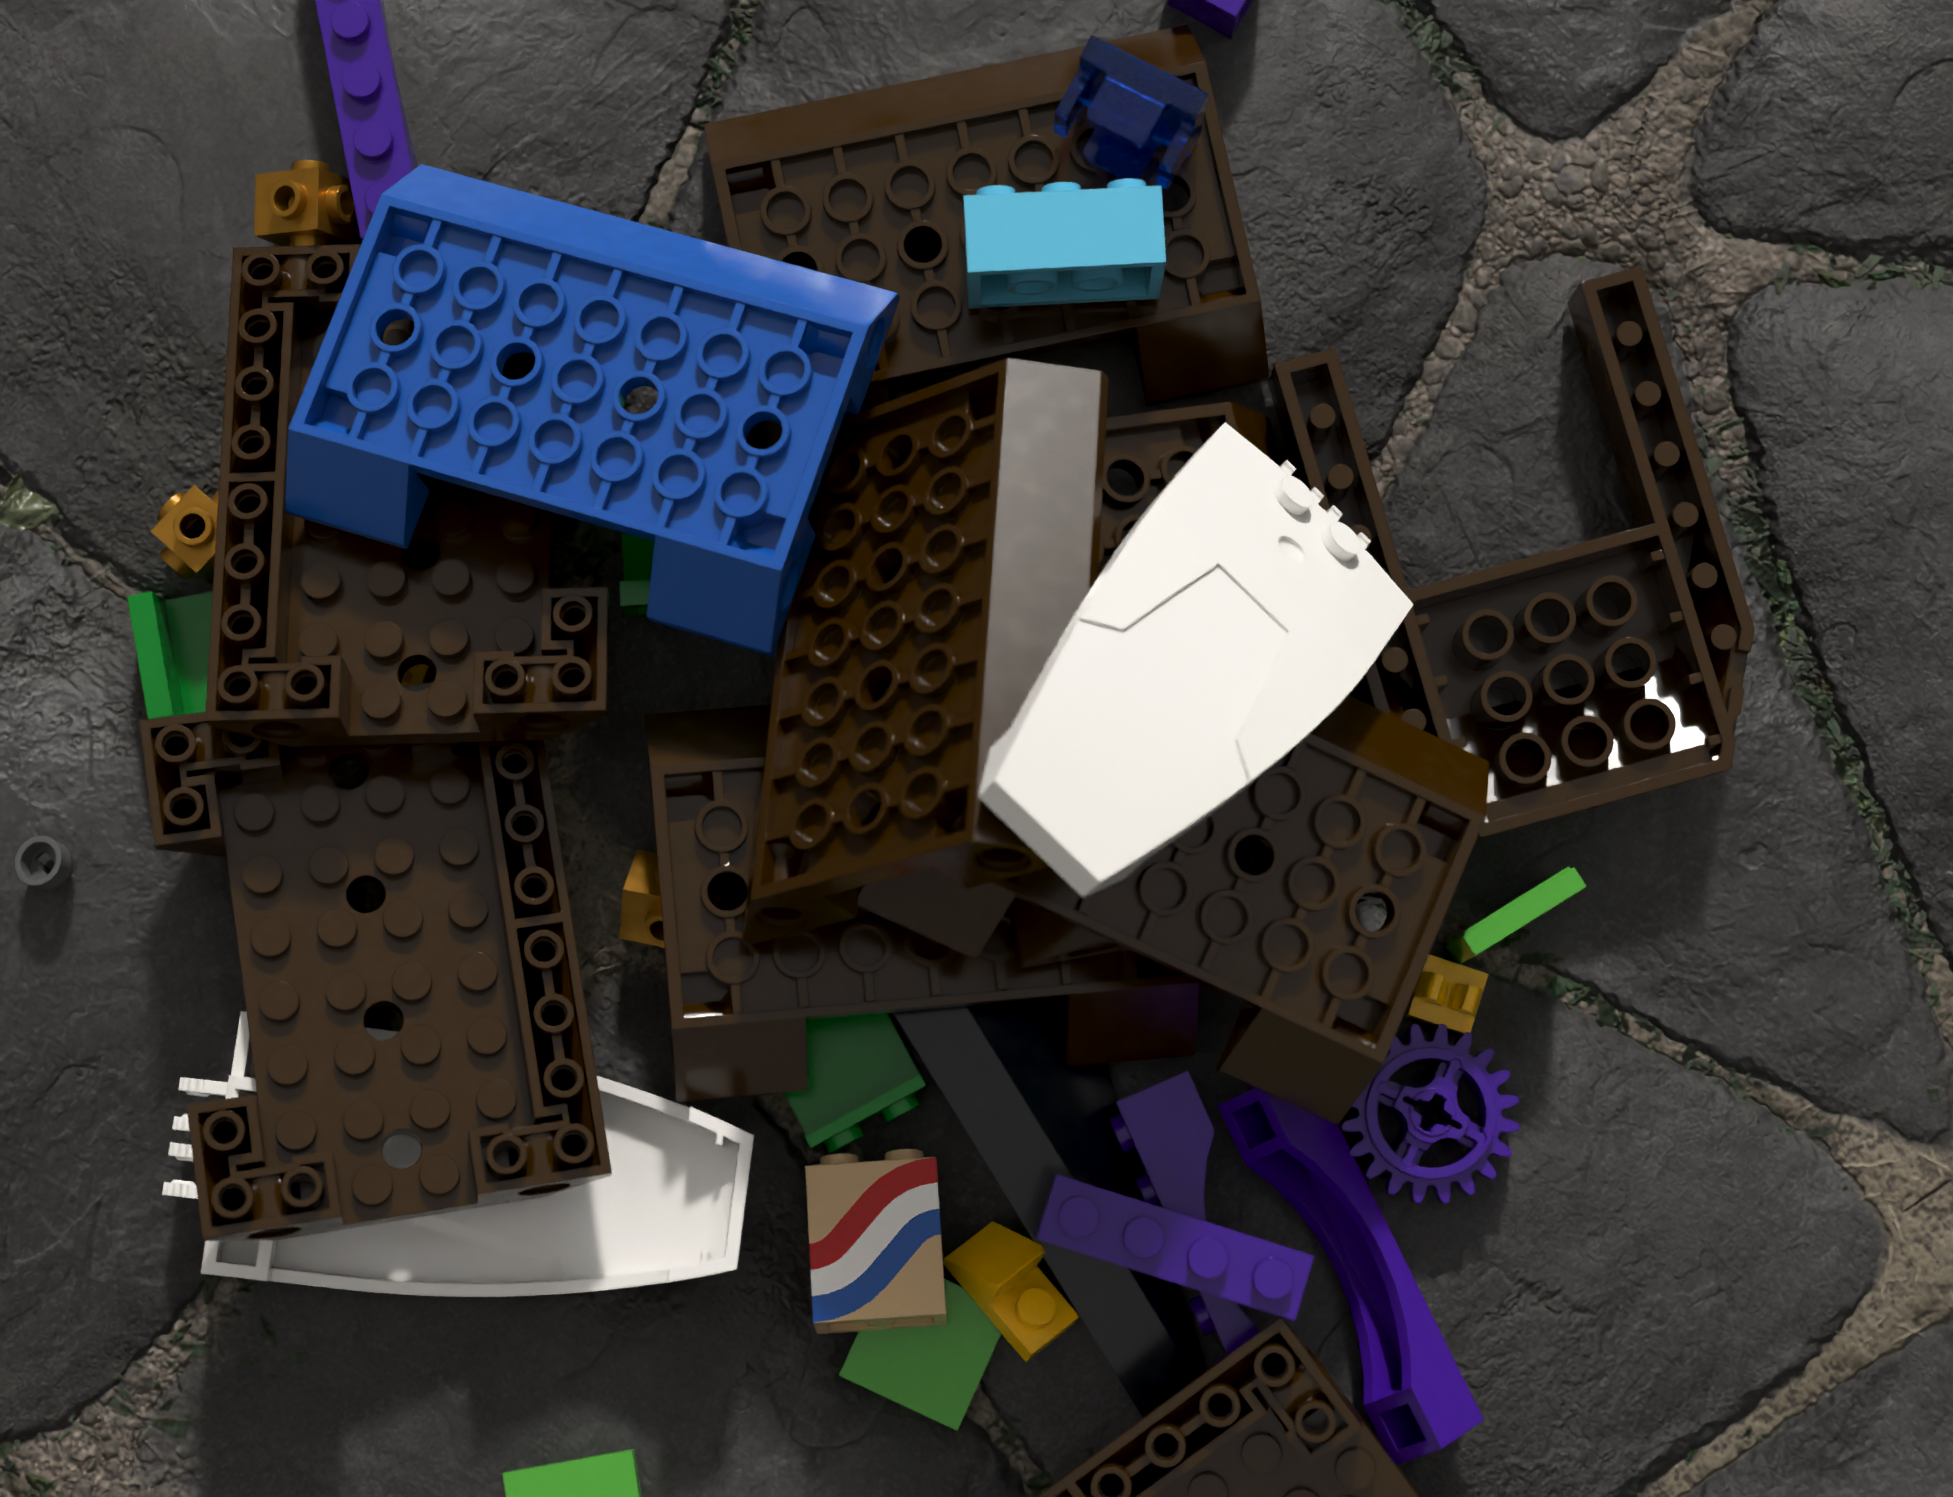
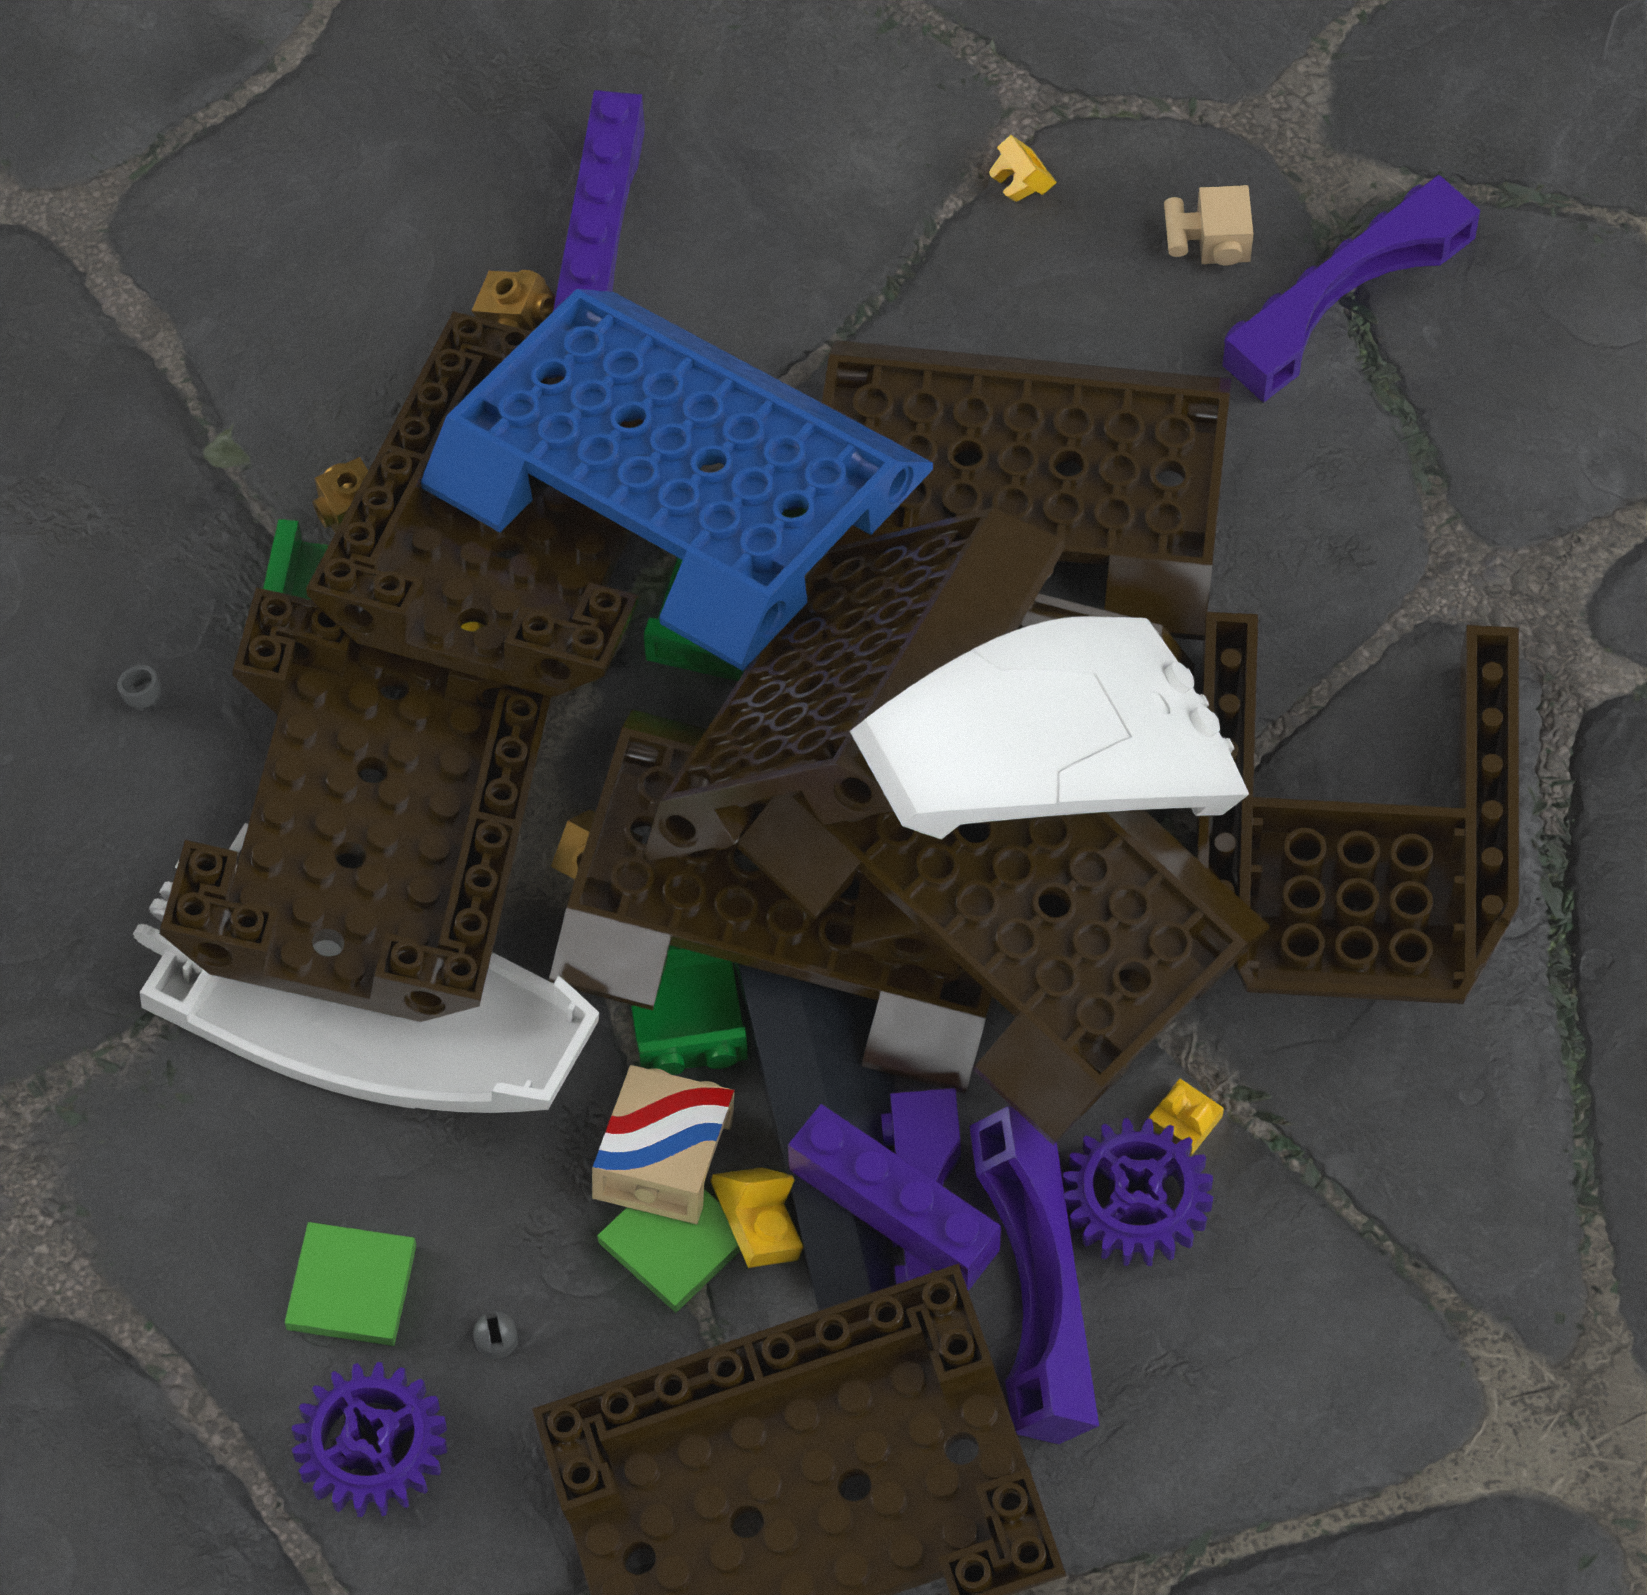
camera: 20 degrees right, 20 degrees down
medium azure brick [963,178,1166,309] -> none
clear blue panel [1053,35,1208,190] -> none
bright green tile [1445,866,1587,964] -> none

